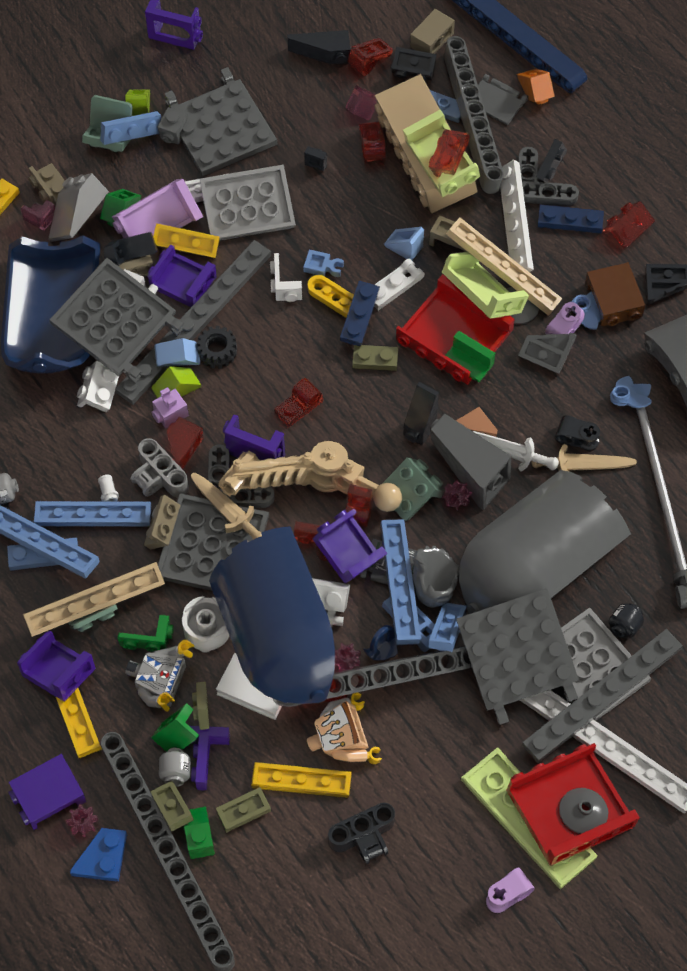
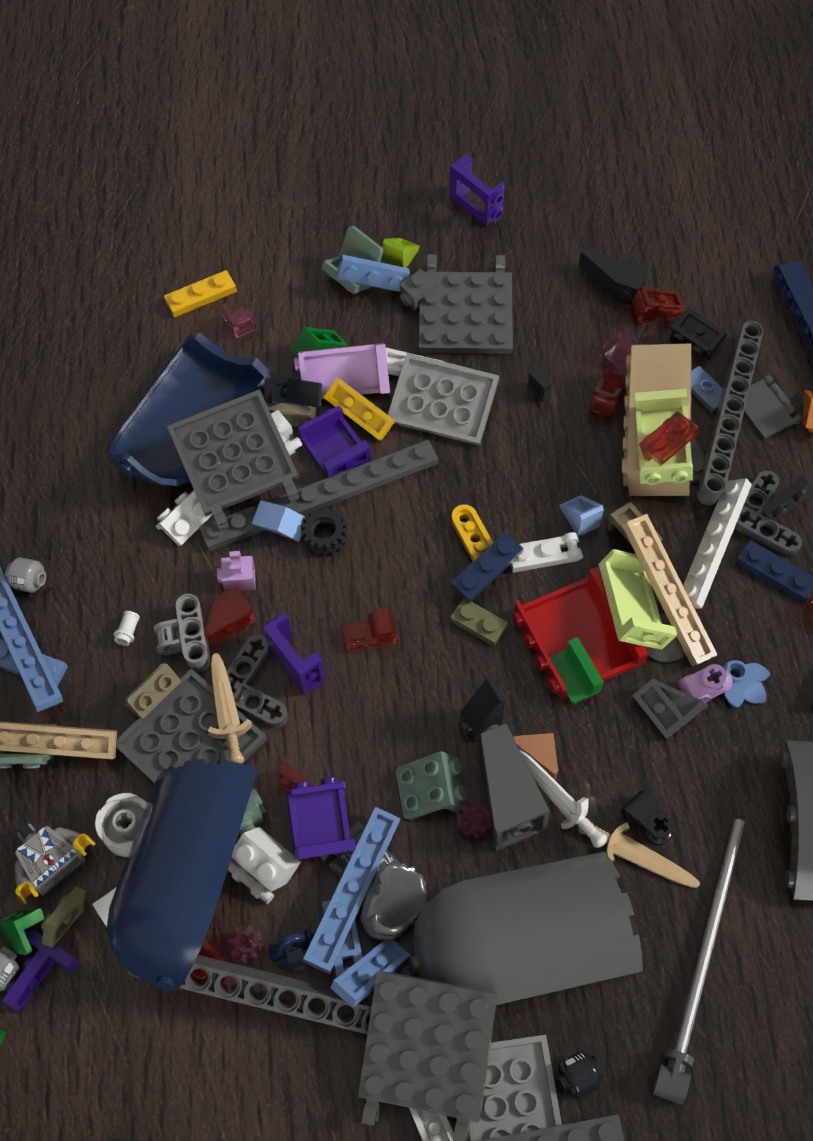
camera: 30 degrees right, 0 degrees up
dark tan bracket [28,163,65,208] -> none
medium blue plate [34,501,151,526] -> none
light grey slope [49,173,109,242] -> none
green bracket [118,615,174,652] -> none
lime slope [152,367,201,399] -> none
olive plate [216,787,271,832] -> none
tan piece [219,441,402,512] -> none
yellow tile [251,762,351,798] -> none
white bracket [270,253,302,302] -> none
medium blue plate [304,249,344,277] -> none
torso [307,692,382,764] -> none
clear red plate [346,484,373,528] -> none
dark tan panel [410,9,455,54] -> none
reddish brown panel [585,262,645,326] -> none
medium blue plate [610,376,652,408] -> none

